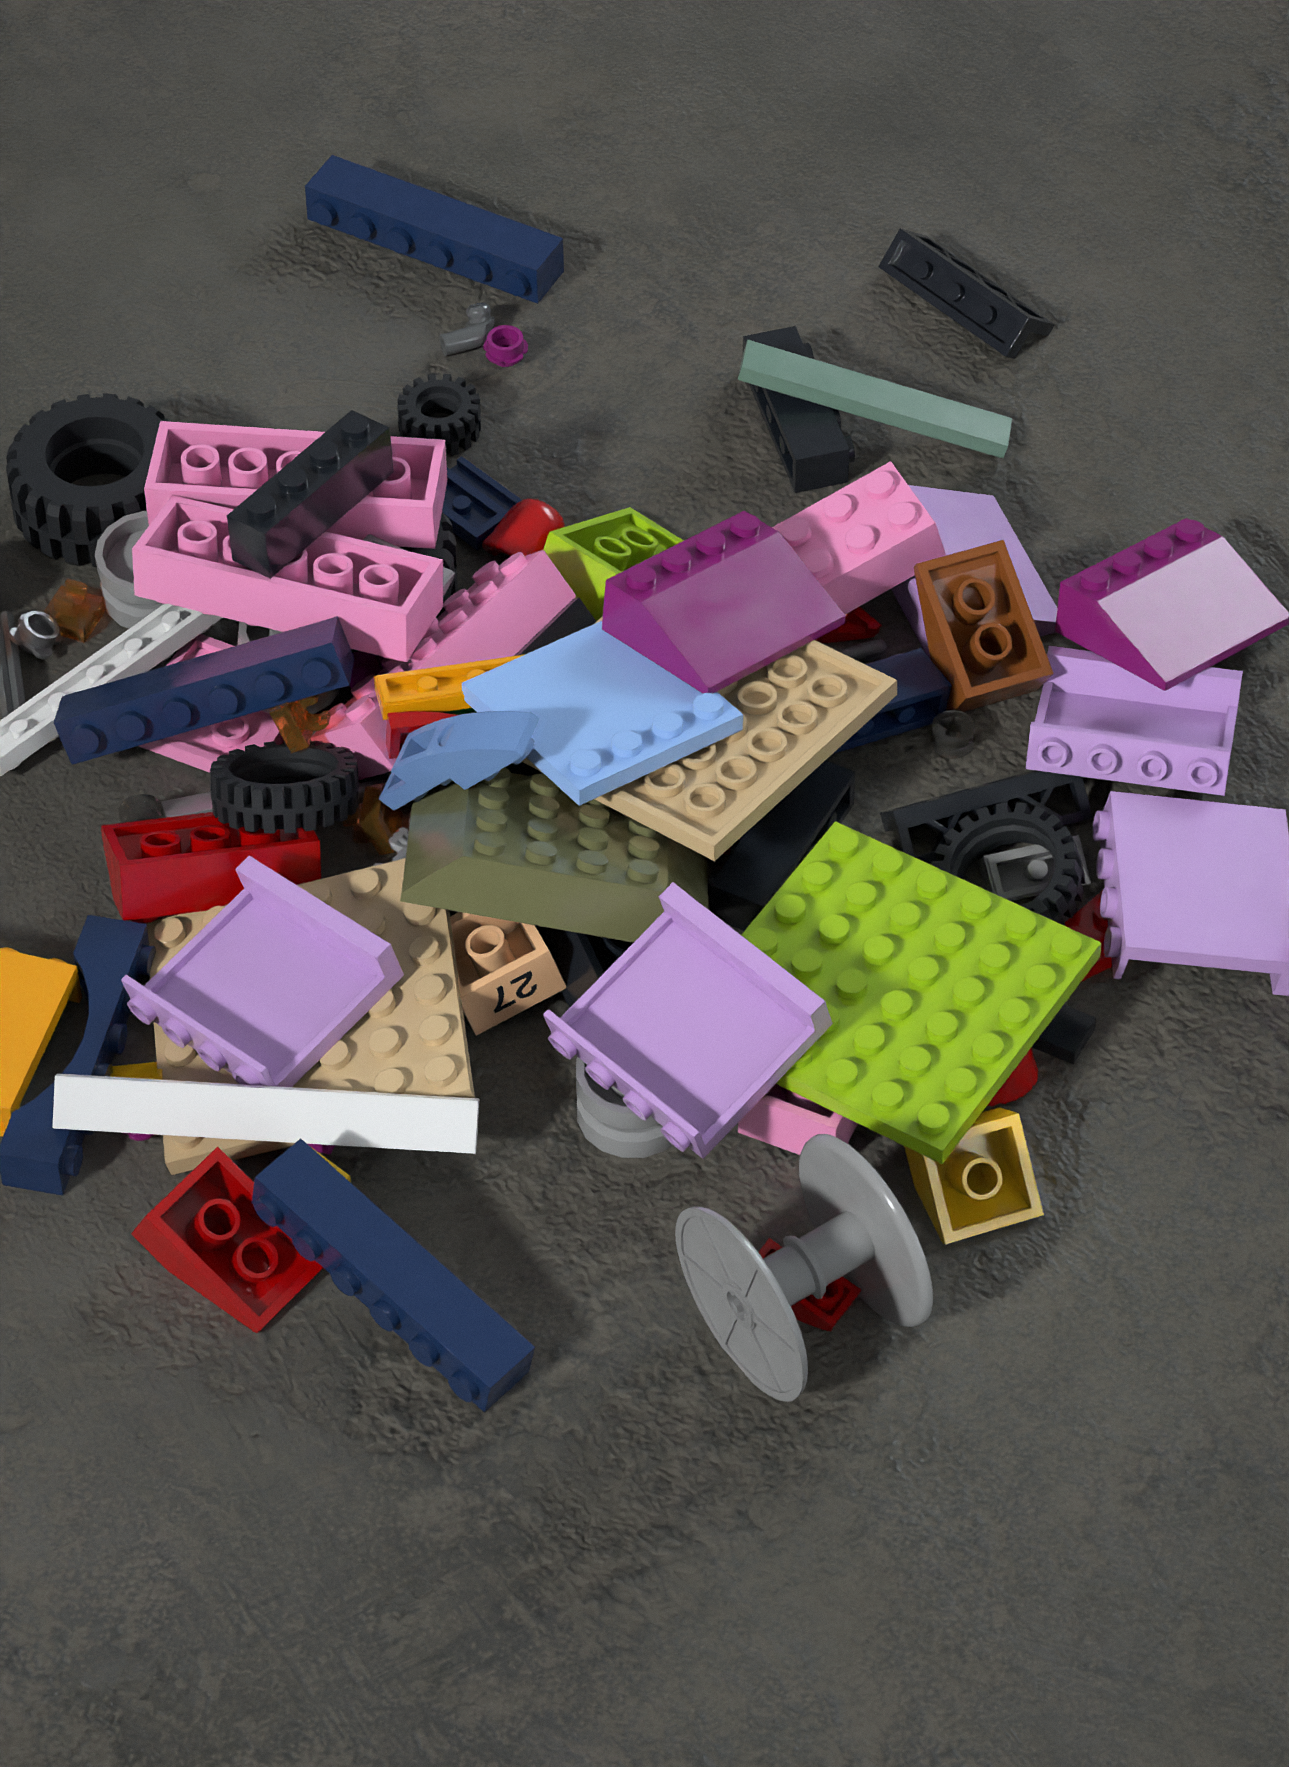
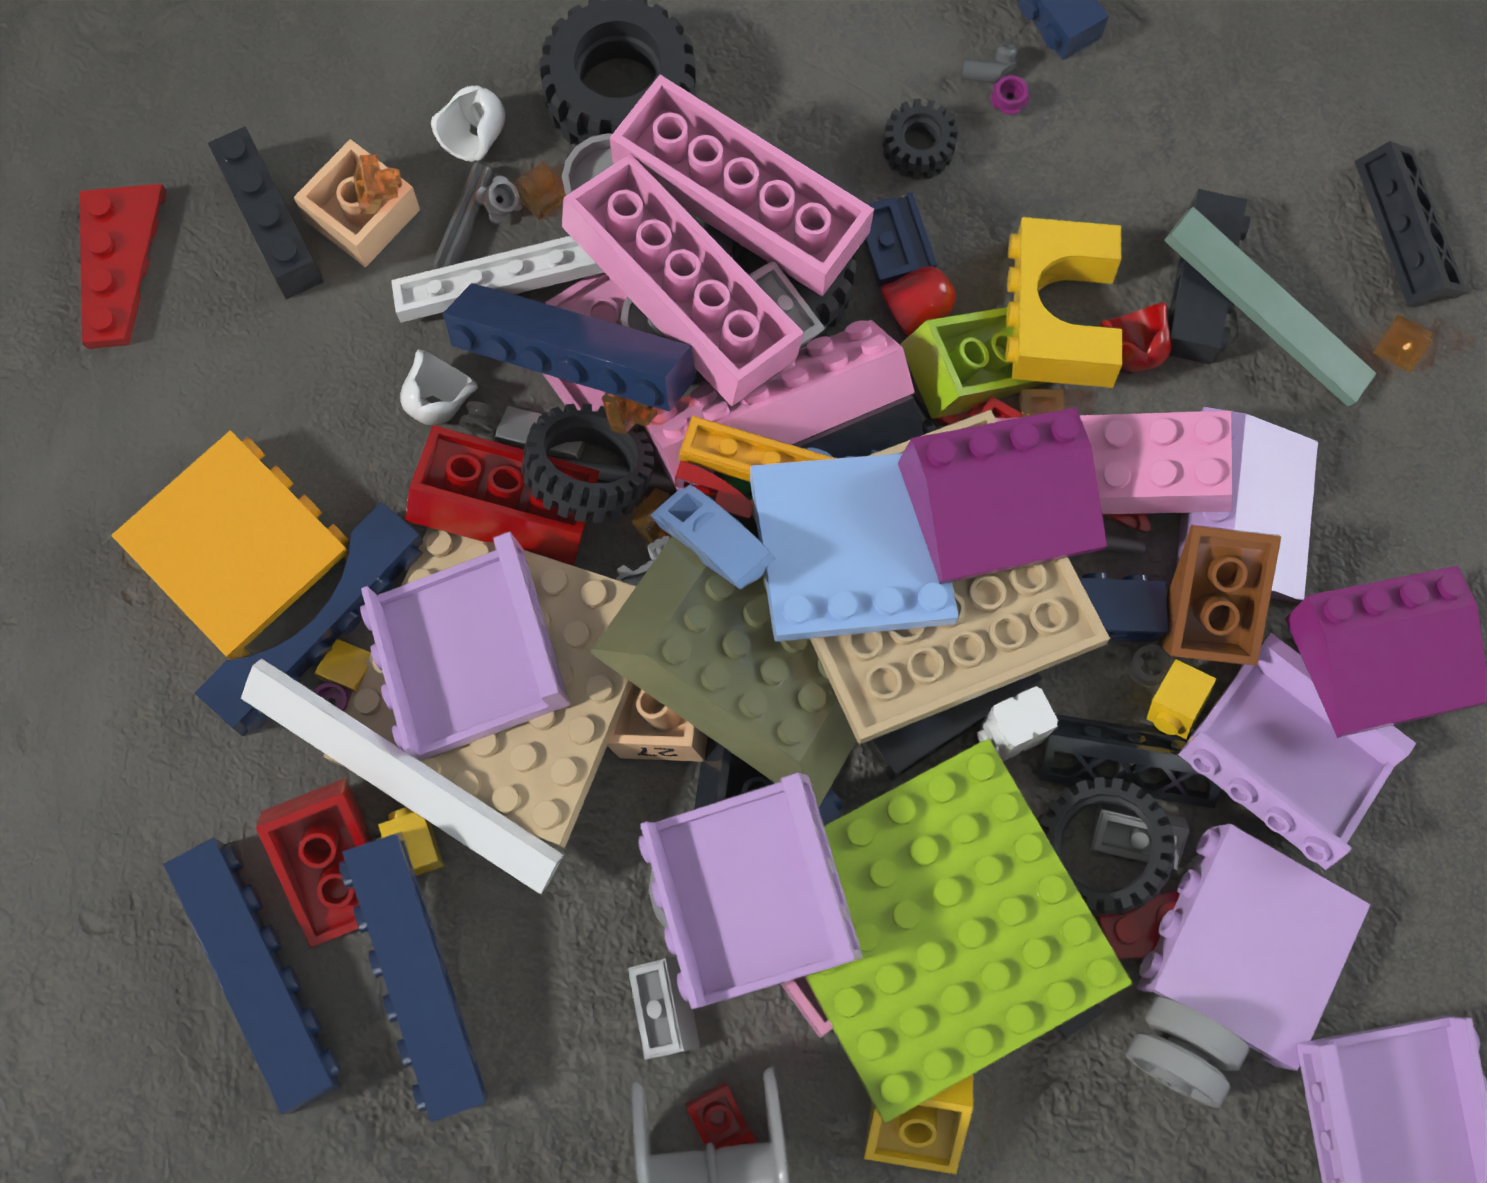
camera: 25 degrees right, 25 degrees up
black brick [227,410,394,579] -> none
none -> dark blue brick [163,838,342,1114]
none -> white hair [400,349,478,425]
none -> light grey slope [628,958,700,1060]
none -> white brick [977,686,1058,762]
none -> yellow arch [1005,217,1122,388]
none -> red hair [1099,302,1172,373]
none -> light grey wheel [1125,996,1250,1108]
none -> yellow brick [1146,659,1216,739]
none -> clear orange tile [1373,314,1435,373]

